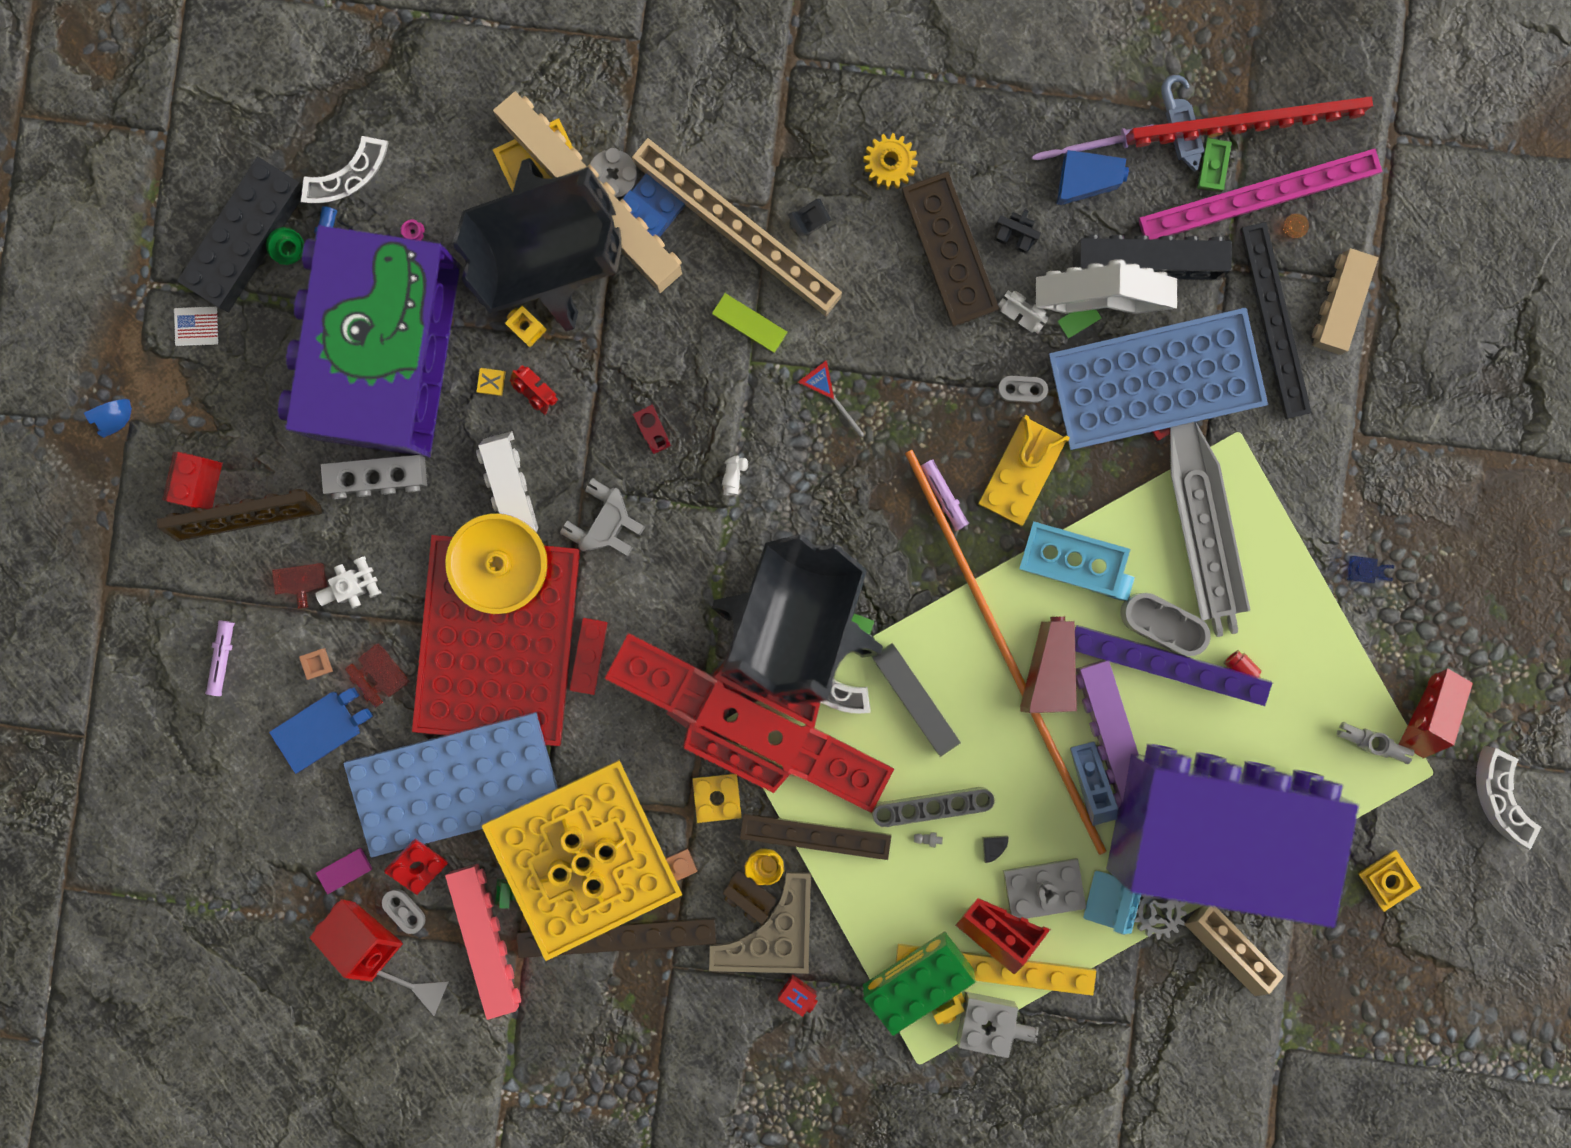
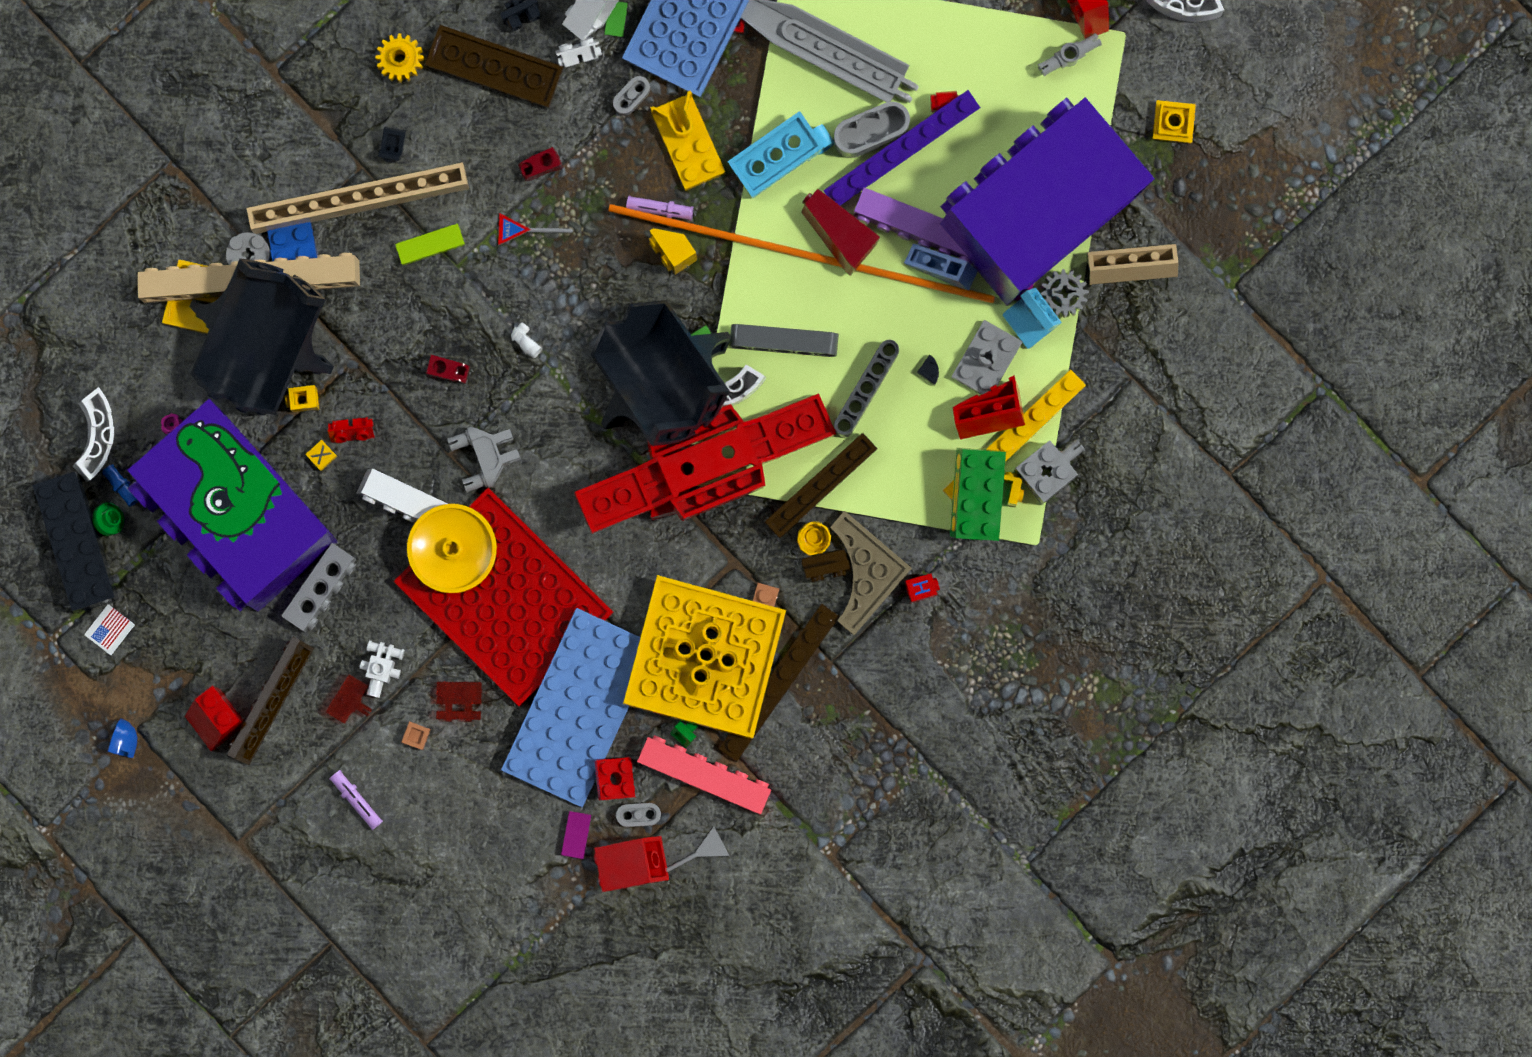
camera: 50 degrees left, 5 degrees down
blue tile [269,687,373,774] -> none
red plate [569,618,608,695] -> none
yellow piece [692,774,742,823] -> none
light grey piece [914,832,943,848] -> none
none -> dark red leg [518,147,564,181]
none -> yellow slope [649,228,697,275]

